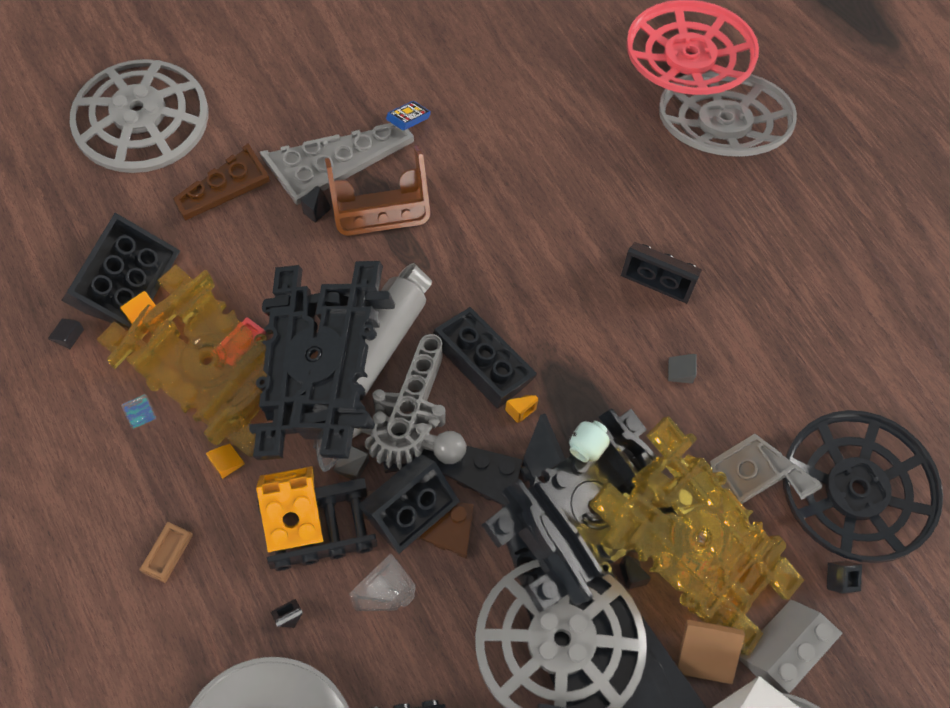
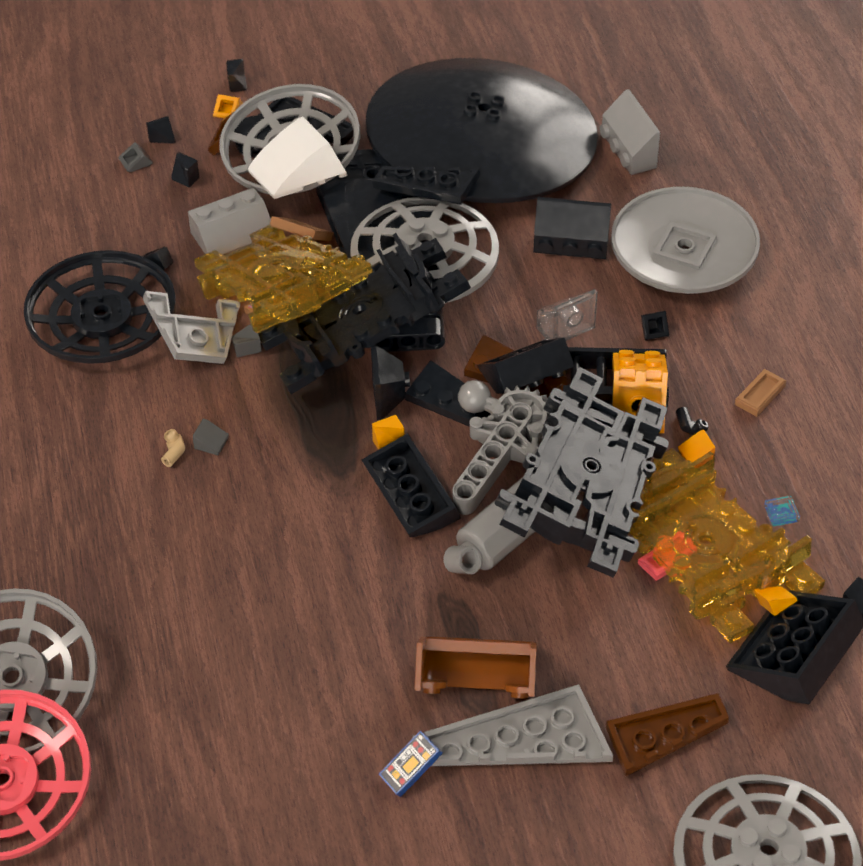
camera: 160 degrees left, 15 degrees down
black slope [301,186,331,223] -> none
light aqua head [569,421,610,463] -> none
black slope [621,242,702,304] -> none
none -> tan arm [161,429,185,467]
none -> black arm [676,407,709,435]

